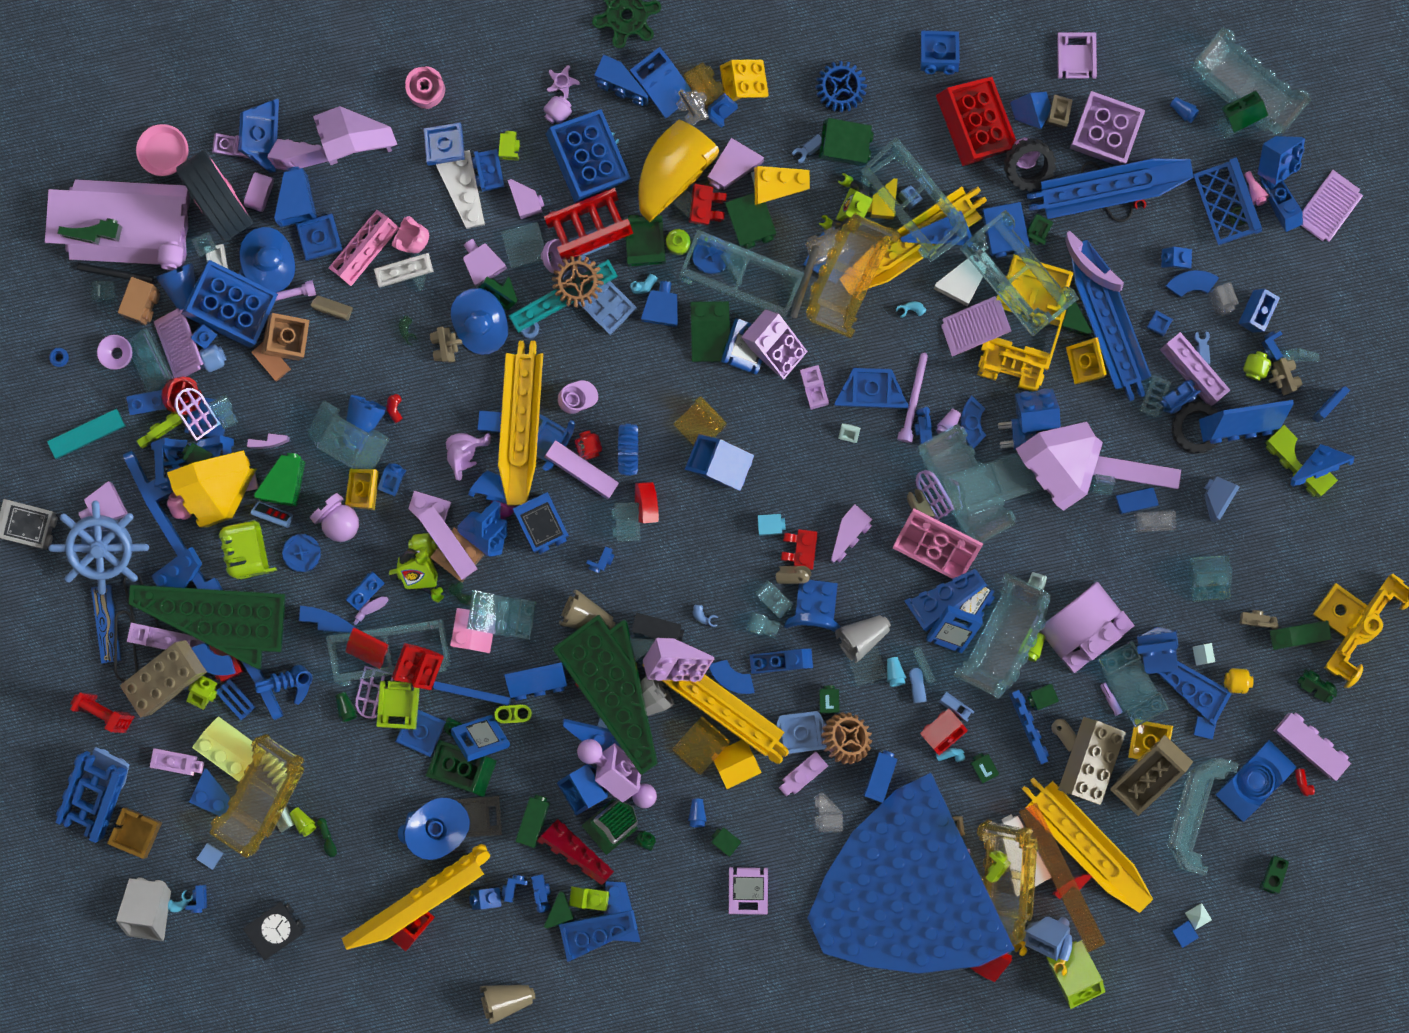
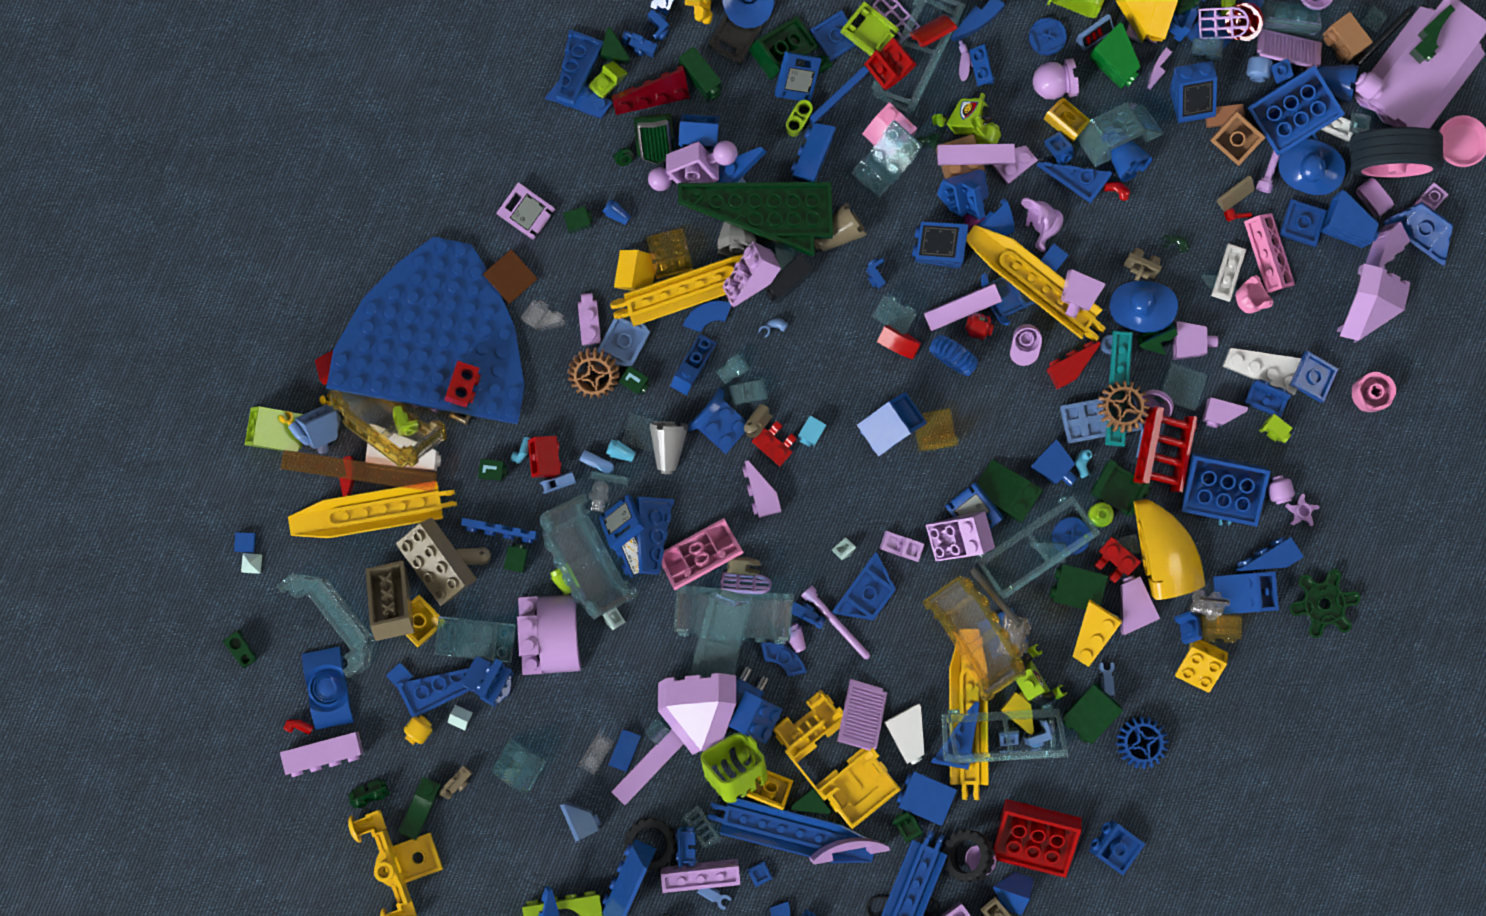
camera: 125 degrees right, 0 degrees up
blue slope [863,750,897,803] -> none
medium azure arm [896,301,926,318] -> none
clear light blue windscreen [960,210,1079,336] -> none
lavender piece [1100,683,1123,716] -> none
none -> red brick [444,361,481,408]
none -> reddish brown slope [483,249,537,304]
none -> clear hips [588,481,610,512]
none -> lime piece [700,733,768,803]
none -> medium blue bracket [1023,719,1054,748]
none -> blue wing [1036,162,1113,204]
none -> red slope [1047,341,1101,390]
none -> lavender torso [1061,269,1105,318]
none -> blue slope [1169,61,1217,123]
none -> red hand [1224,208,1252,221]

